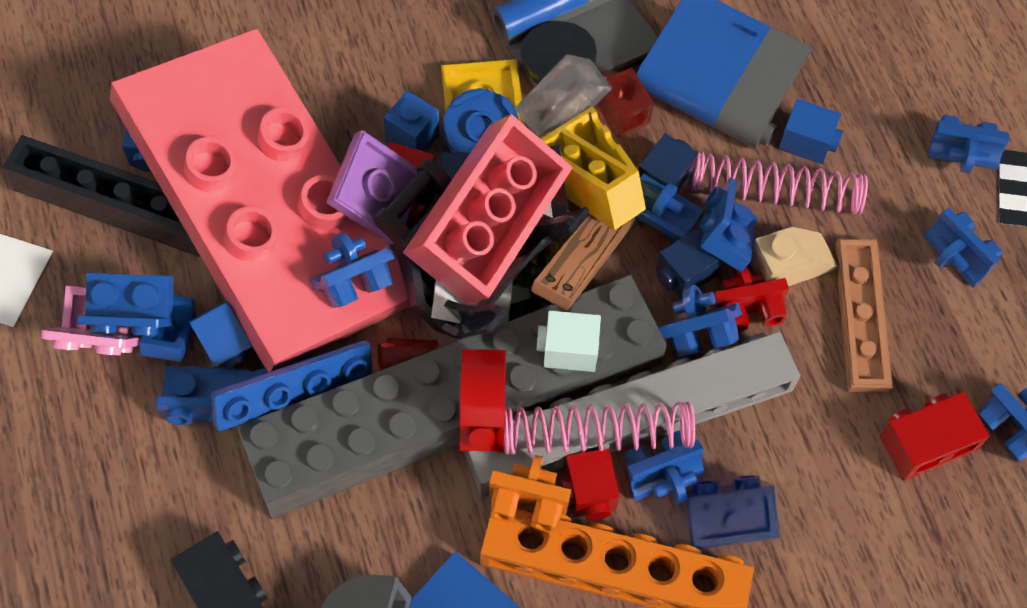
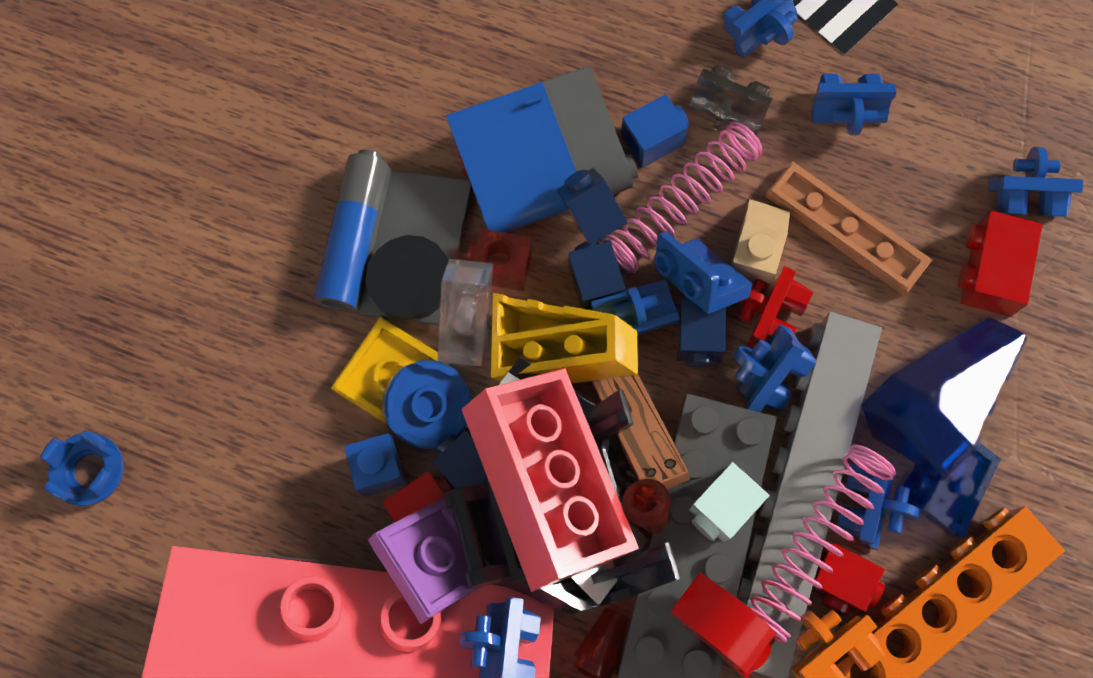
camera: 45 degrees left, 10 degrees up
none -> dark blue brick [556,168,628,245]
none -> clear red cone [622,479,671,534]
none -> clear smoke hips [689,65,773,135]
none -> clear blue wedge [861,317,1027,481]

